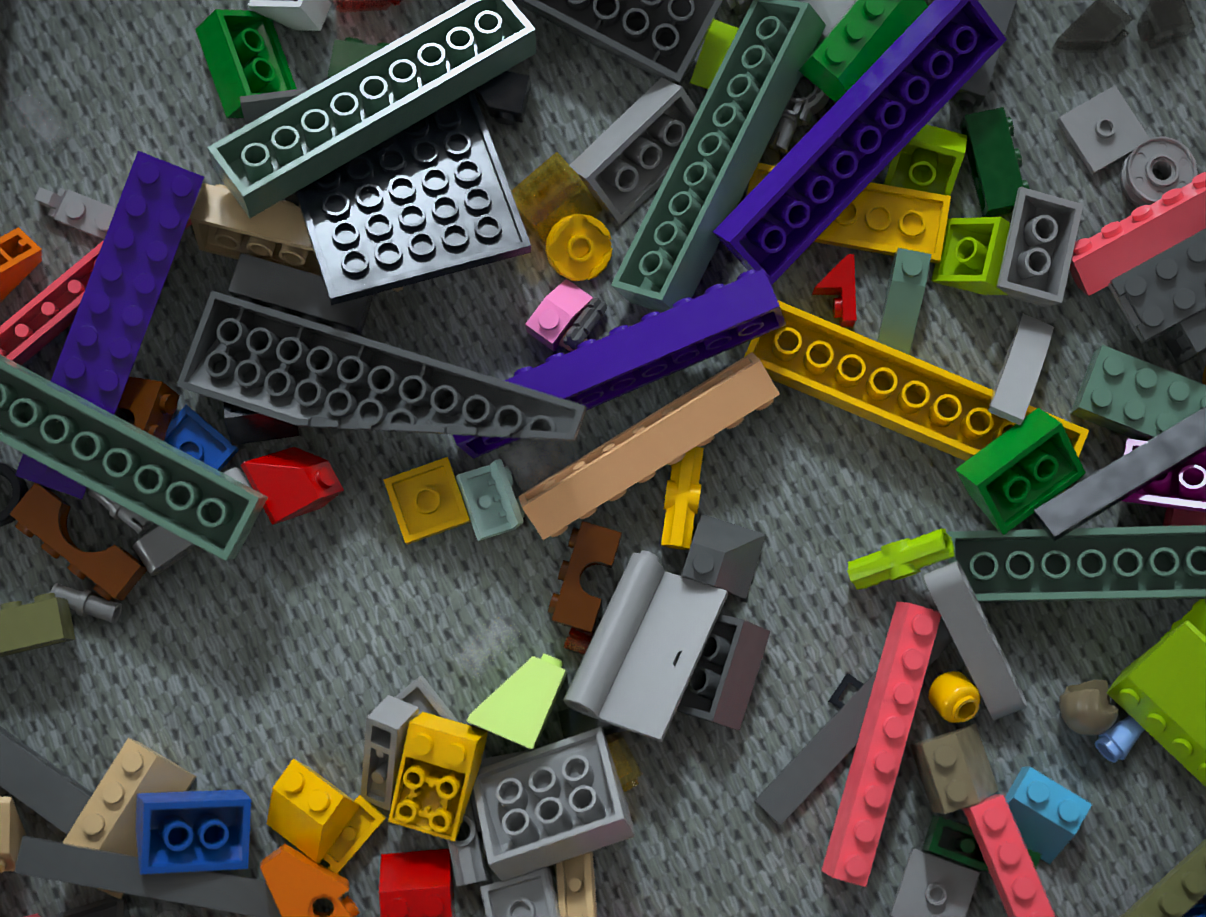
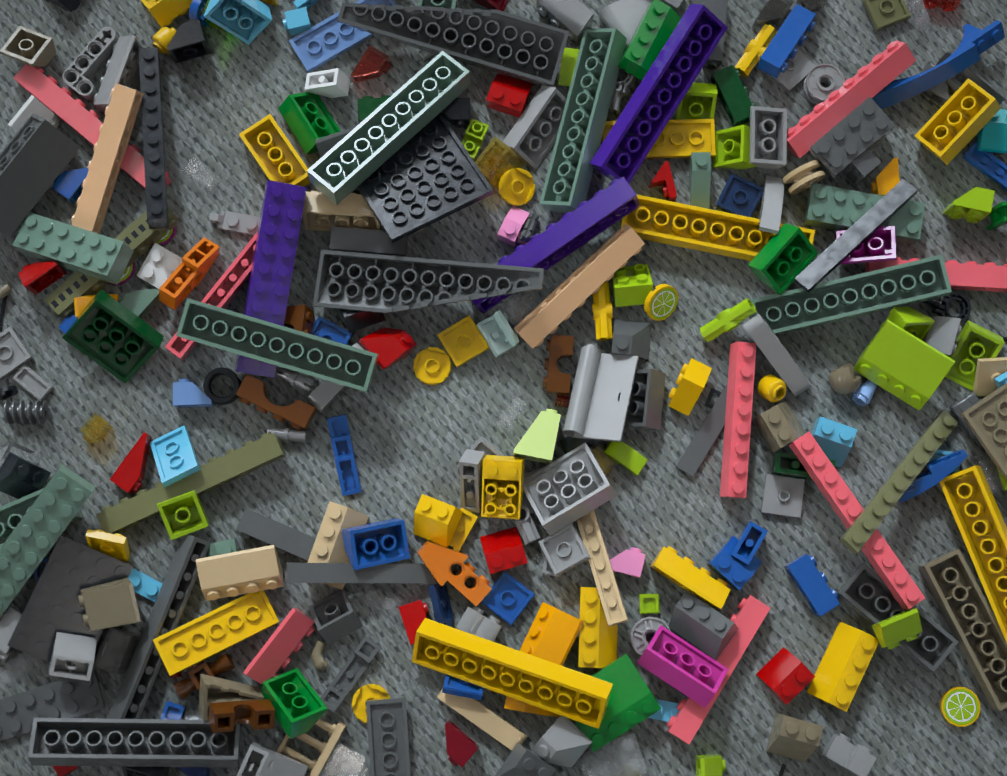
camera: 15 degrees left, 0 degrees up
none -> yellow brick [239,114,310,187]
none -> blue slope [327,414,362,496]
none -> yellow tile [413,347,451,385]
none -> lime slope [461,118,489,161]
none -> red slope [486,73,533,118]
none -> lime slope [603,441,648,476]
none -> lime slope [611,264,653,307]
none -> tile [644,283,679,321]
none -> yellow brick [668,358,712,416]
none -> dark blue plate [715,173,764,217]
none -> yellow piece [734,24,777,78]
none -> blue brick [757,4,816,78]
none -> tan wheel [782,160,826,195]

